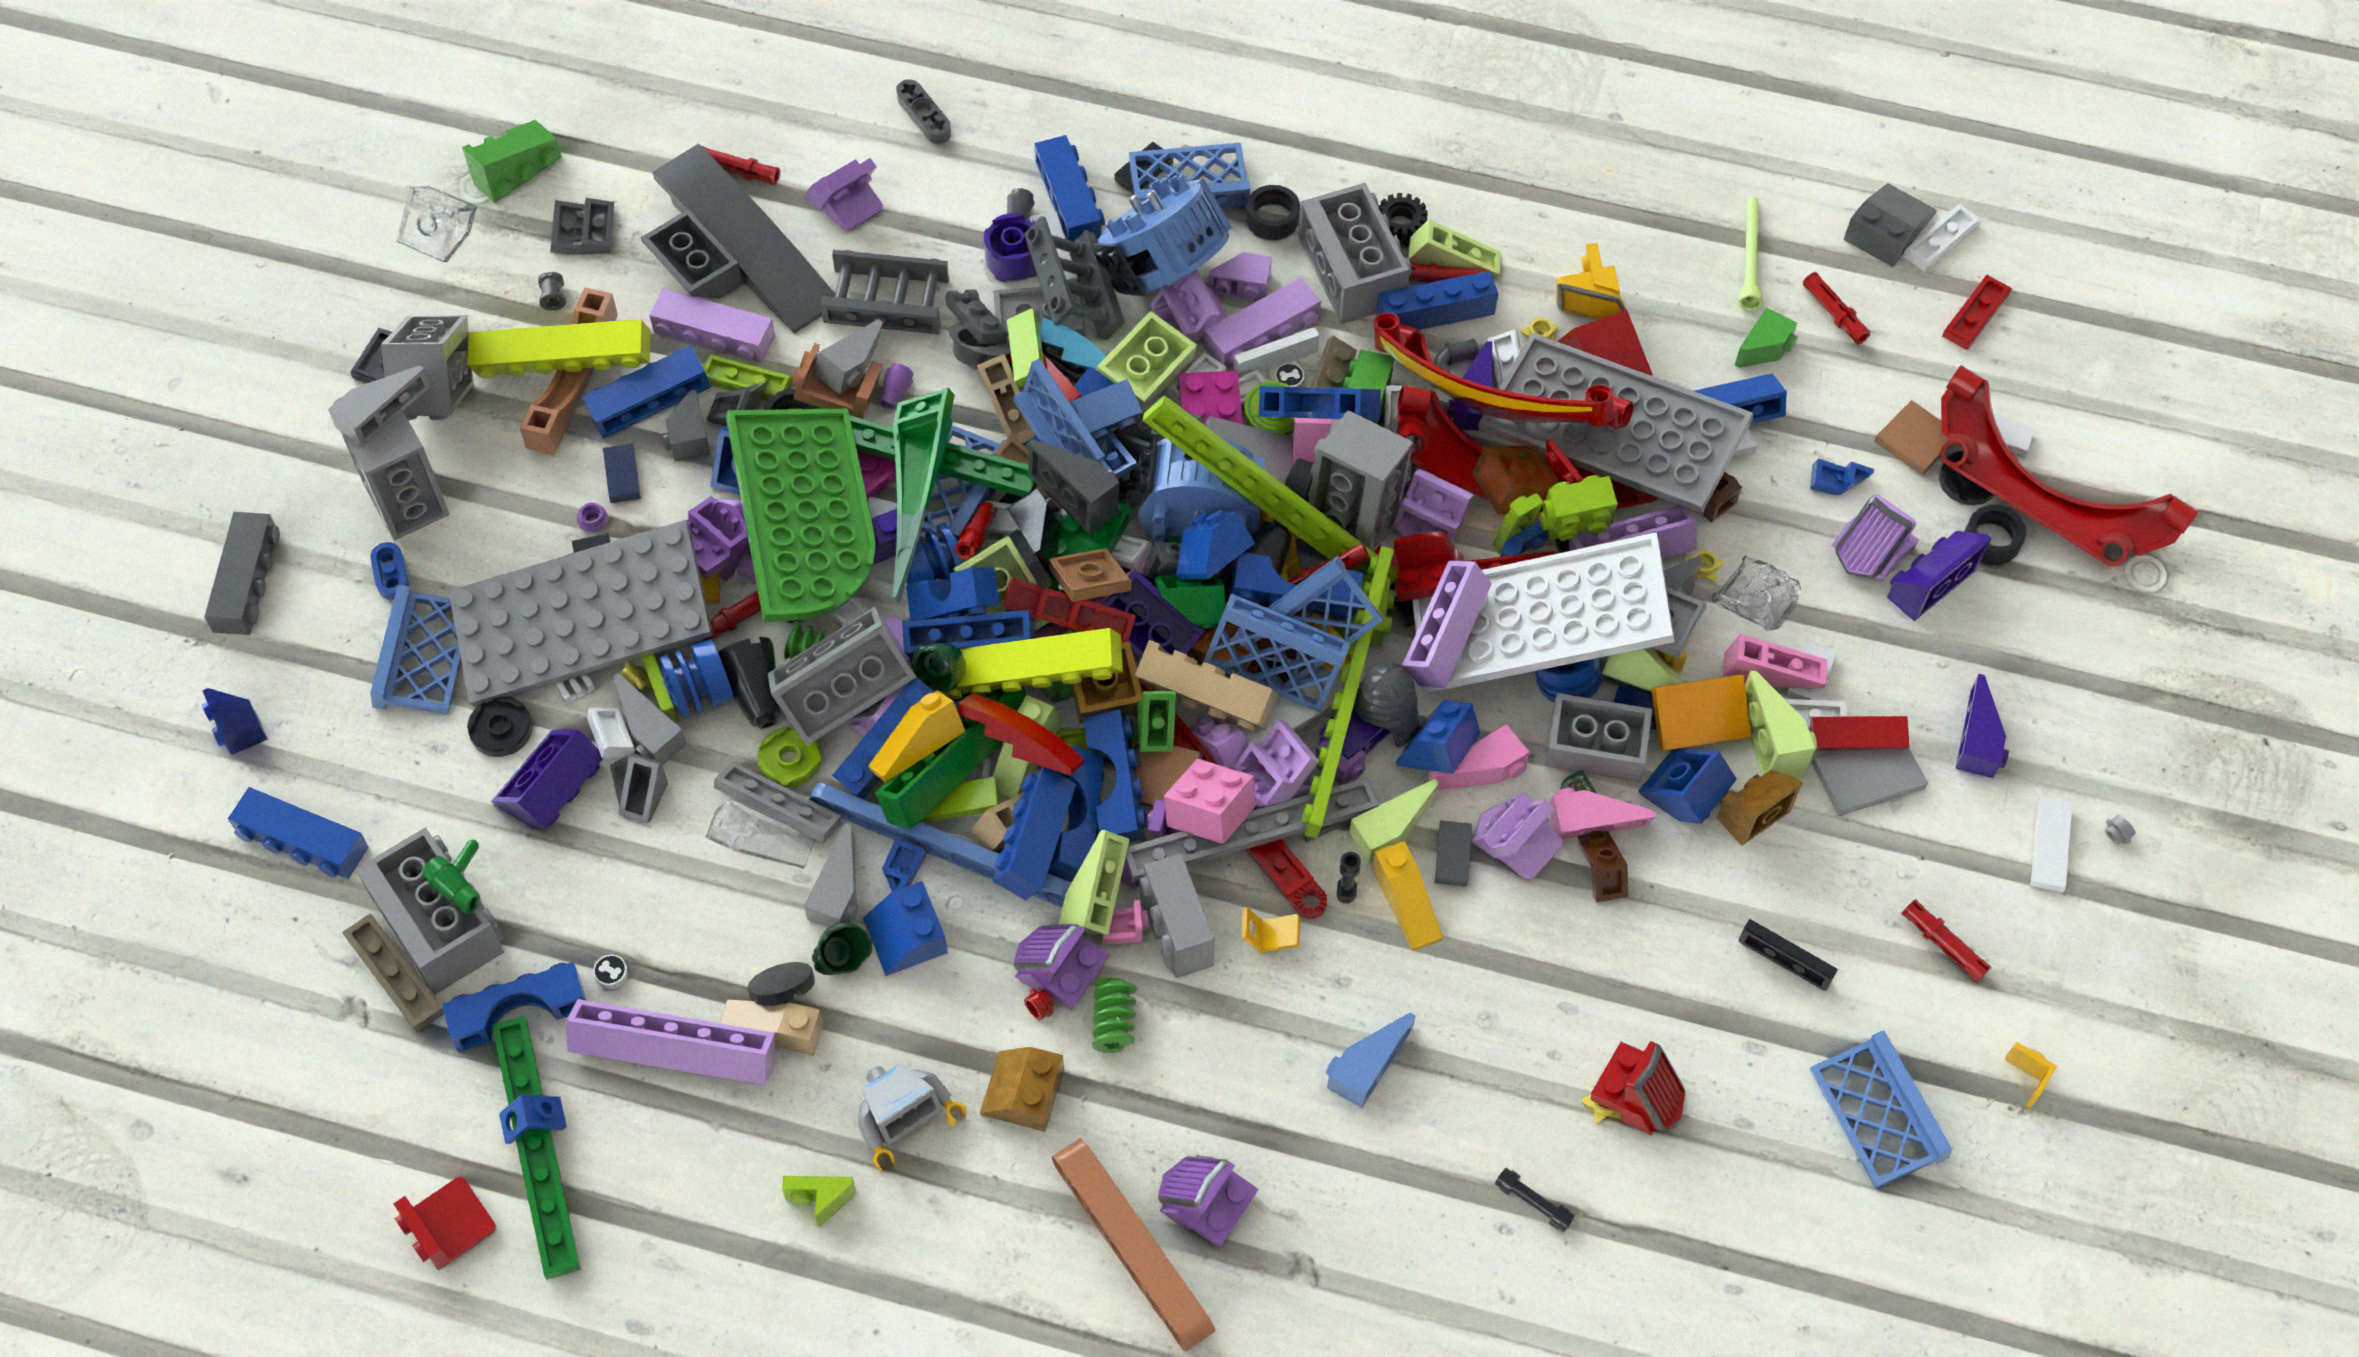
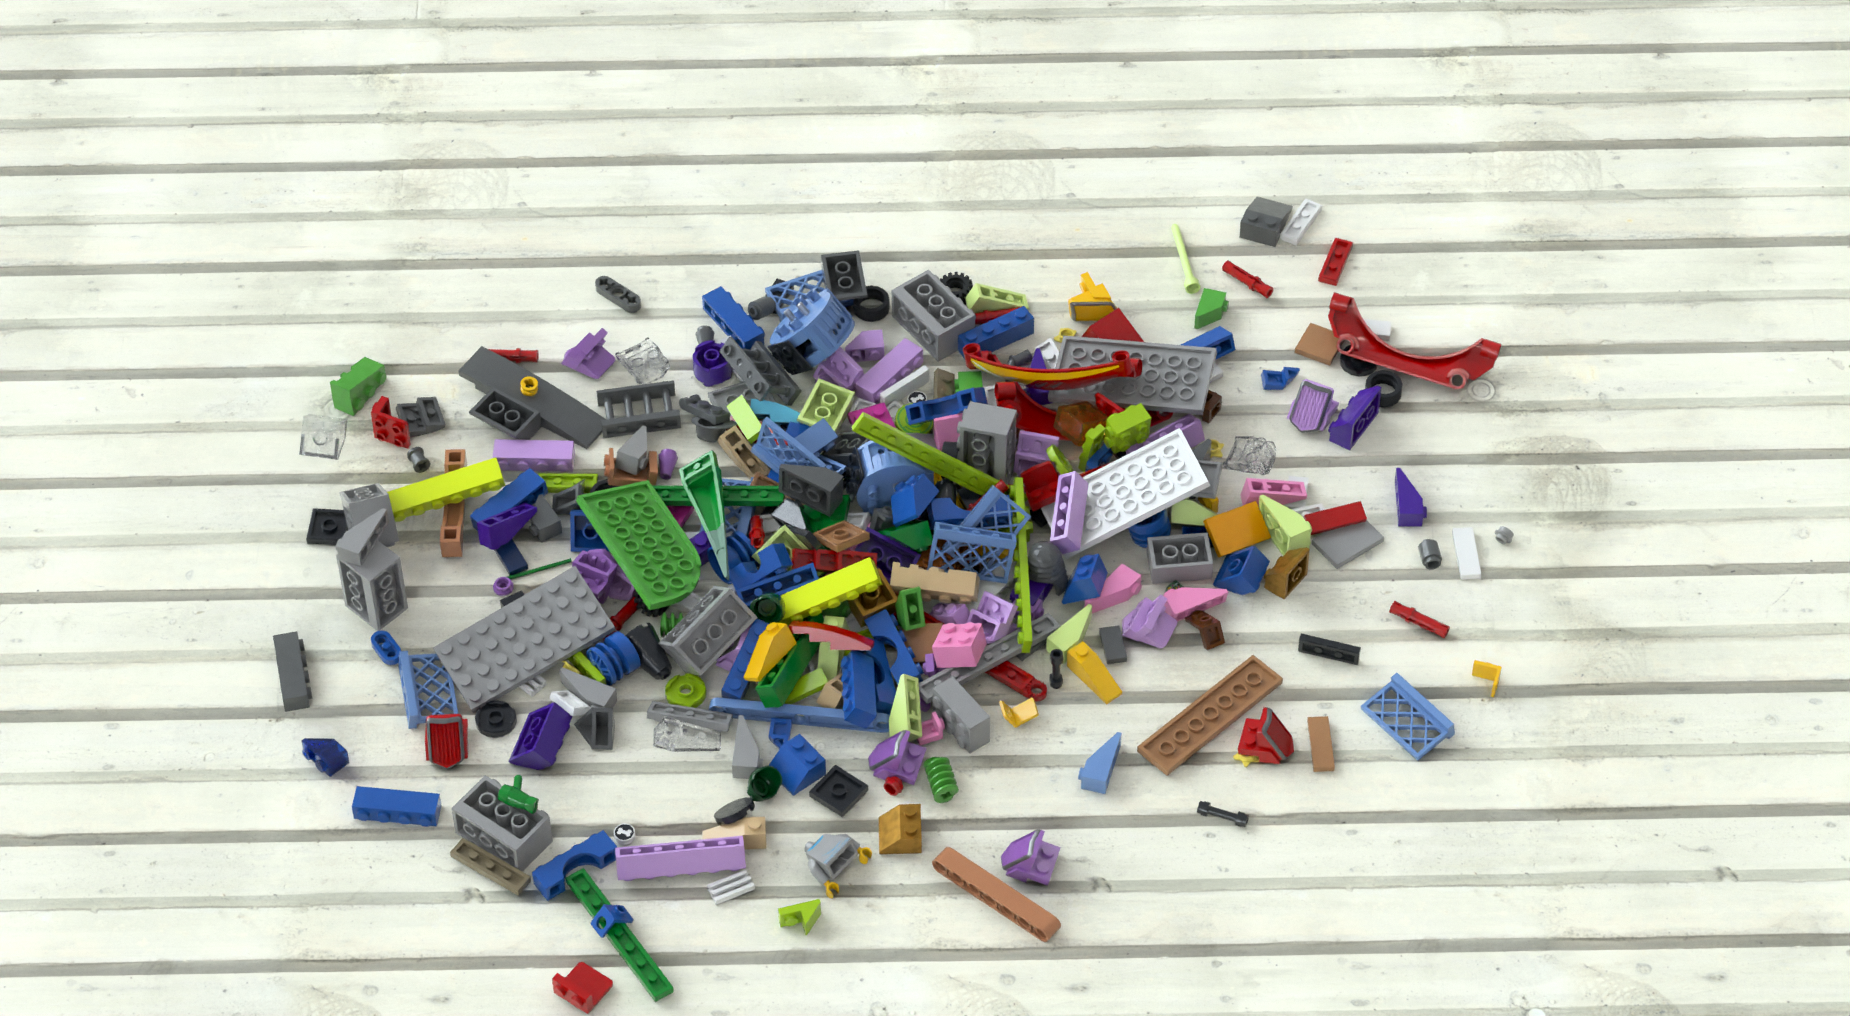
camera: 15 degrees left, 10 degrees down
none -> red bracket [371,396,411,449]
none -> red piece [425,714,469,769]
none -> dark purple slope [477,503,537,550]
none -> green axle [507,558,572,580]
none -> yellow bush [520,376,538,396]
none -> clear slope [615,337,670,384]
none -> white tile [707,870,755,905]
none -> dark grey brick [748,296,776,320]
none -> black plate [809,765,868,817]
none -> dark grey slope [821,250,867,301]
none -> lime tile [1046,444,1074,475]
none -> medium nougat plate [1137,655,1283,776]
none -> medium nougat tile [1307,716,1335,772]
none -> dark grey brick [1418,539,1442,570]

